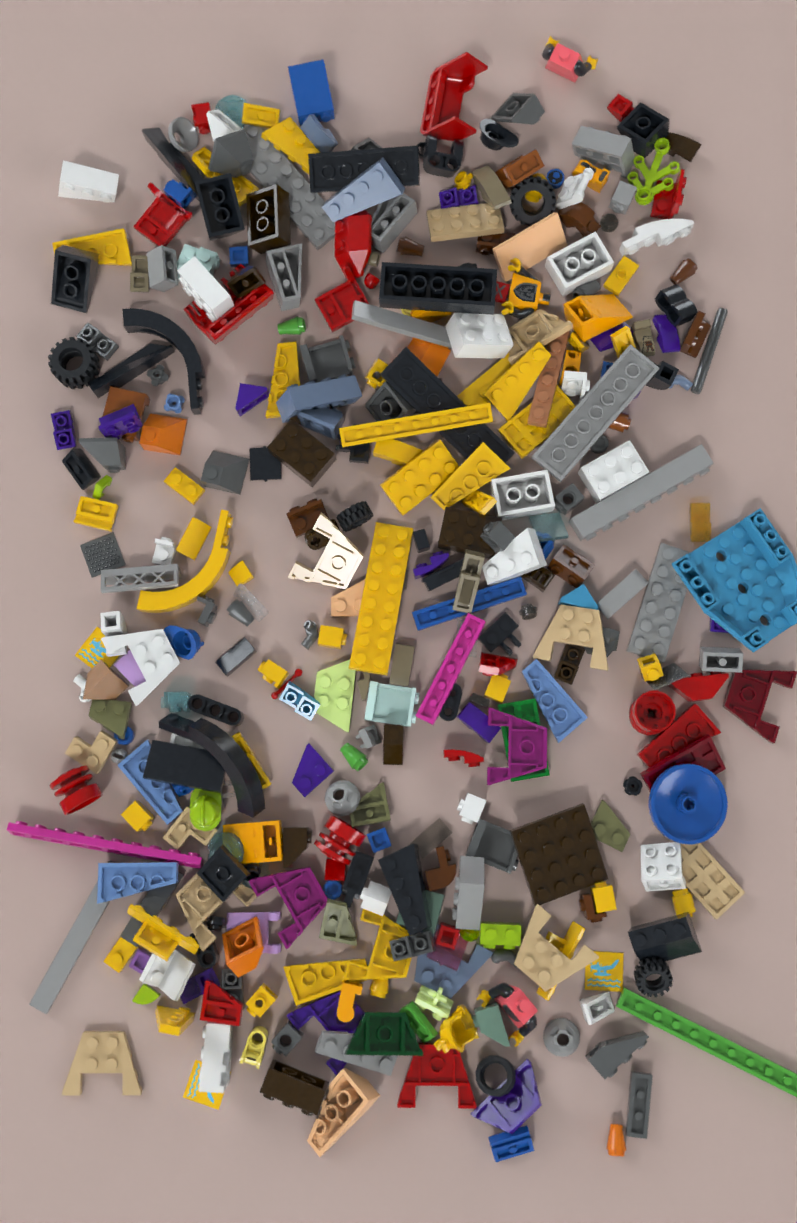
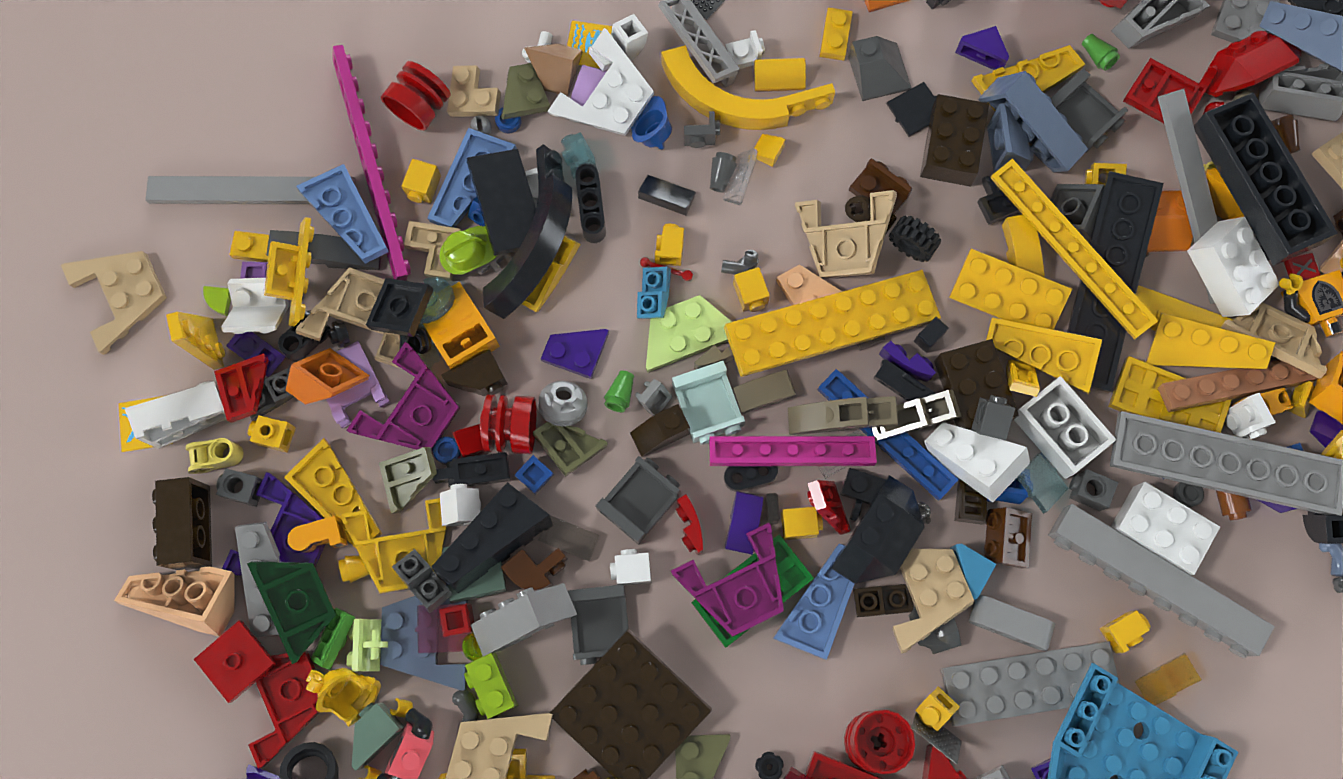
camera: 60 degrees right, 5 degrees down
none -> red plate [194,620,277,703]
none -> dark grey panel [595,456,681,545]
none -> dark tan slope [788,396,899,435]
none -> black wedge [831,475,925,584]
none -> yellow brick [1099,610,1150,653]

